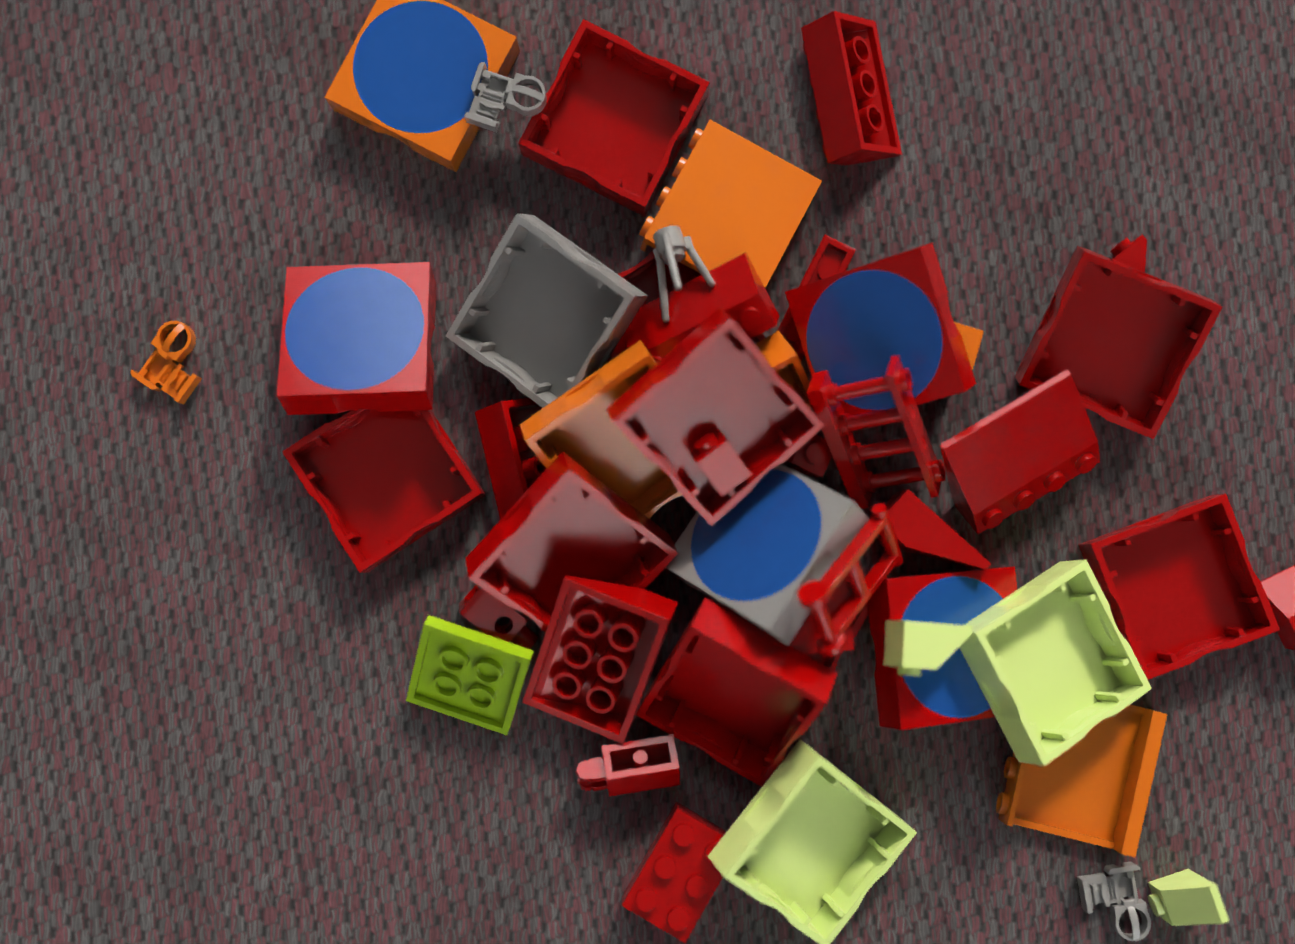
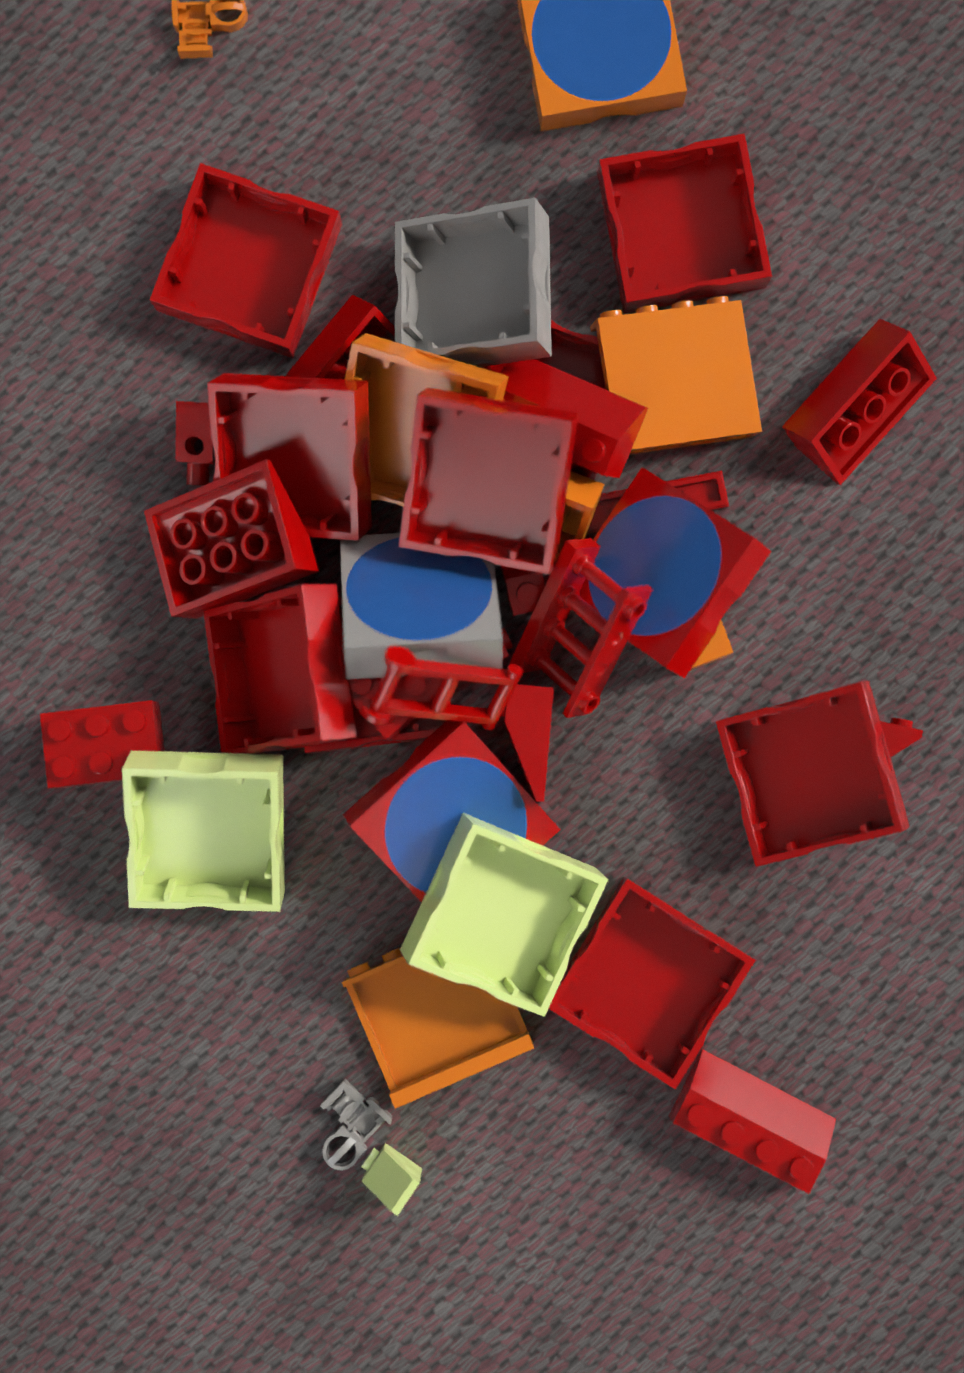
camera: 55 degrees right, 0 degrees up
tile [276,262,436,415] -> none
lime plate [406,615,534,735] -> none
light grey piece [464,62,547,133] -> none
red hinge [575,734,680,797] -> none
light grey plant [653,226,715,323] -> none
brick [689,430,752,497] -> none
yellowish green slope [884,620,972,676] -> none
red slope [940,370,1100,534] -> none

